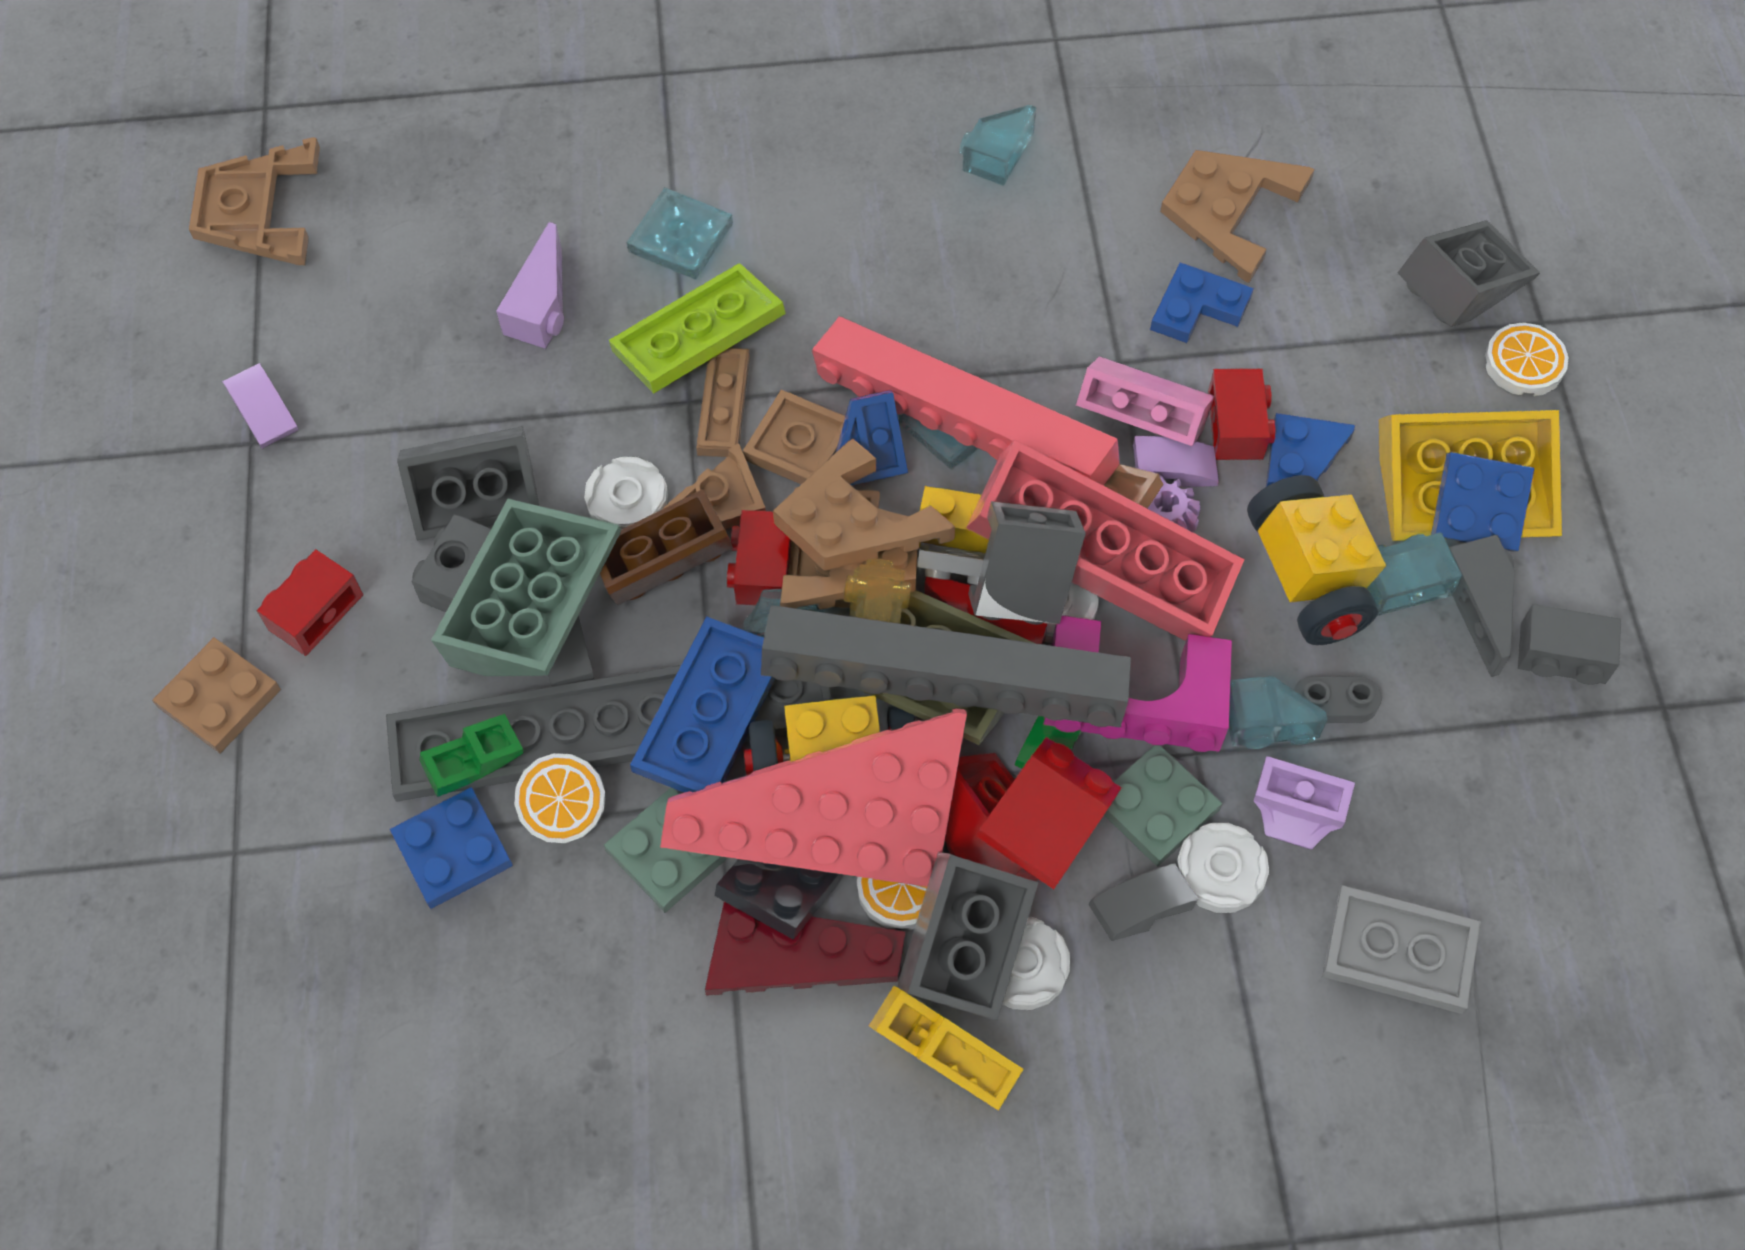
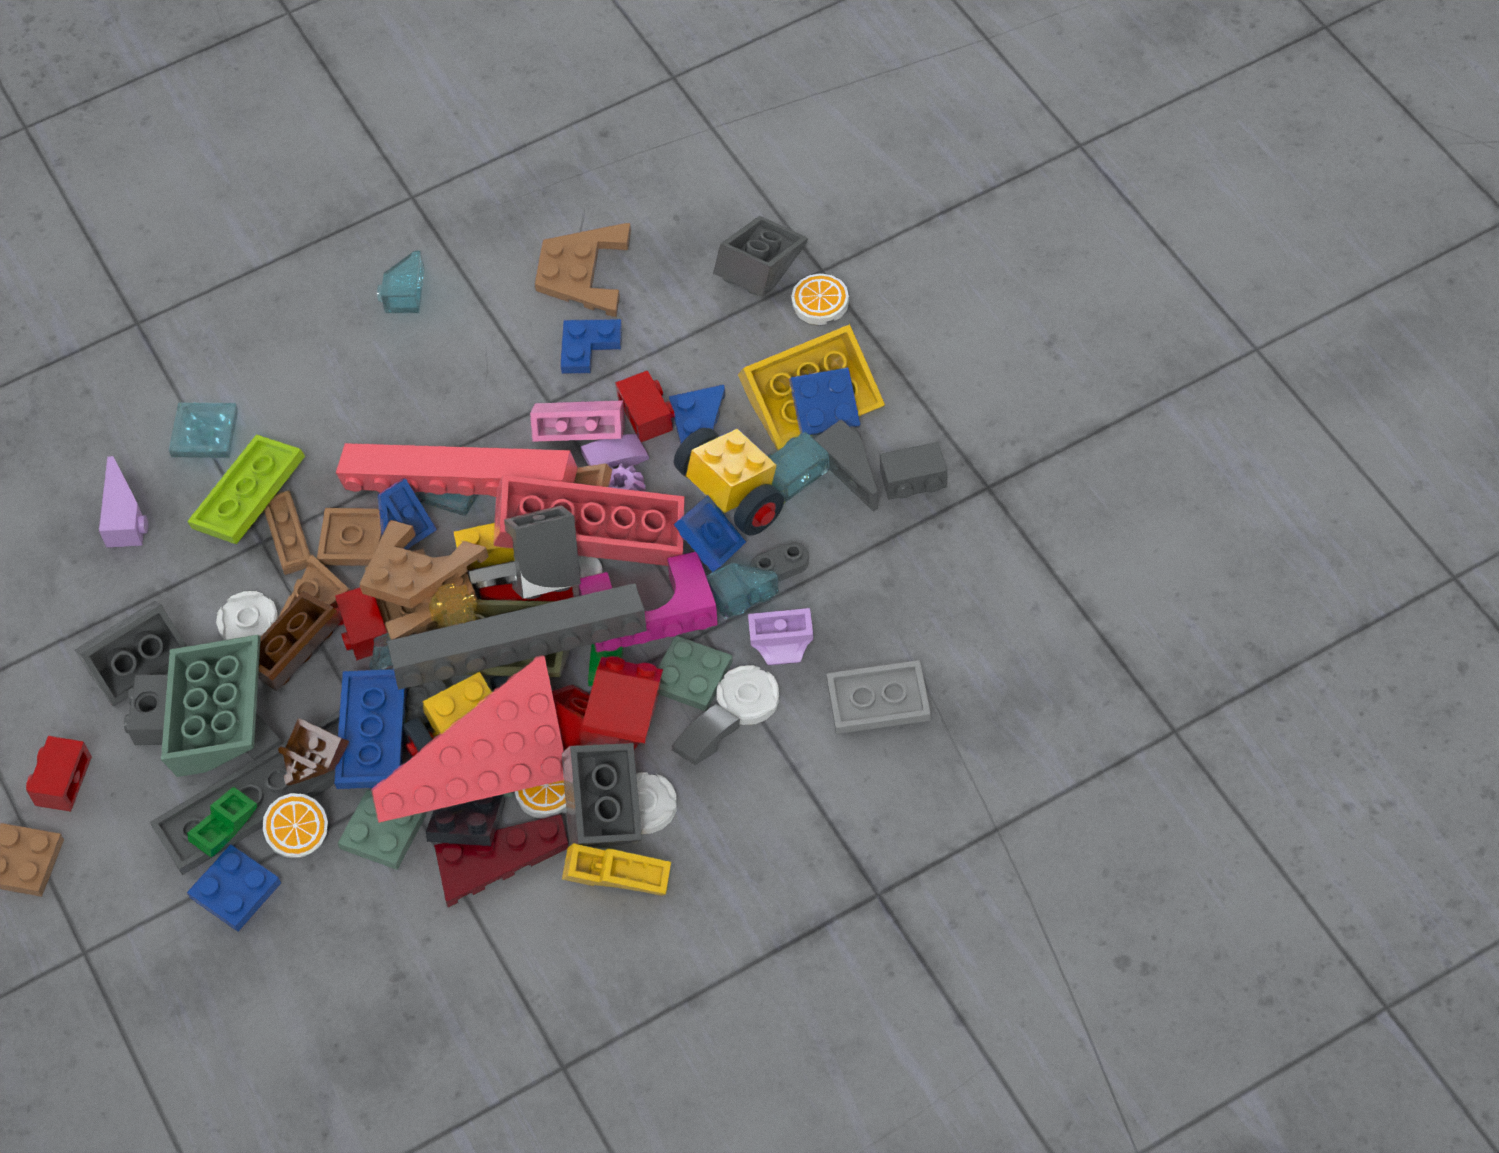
camera: 20 degrees left, 5 degrees down
none -> reddish brown slope [278,718,349,786]
none -> blue plate [673,495,746,573]

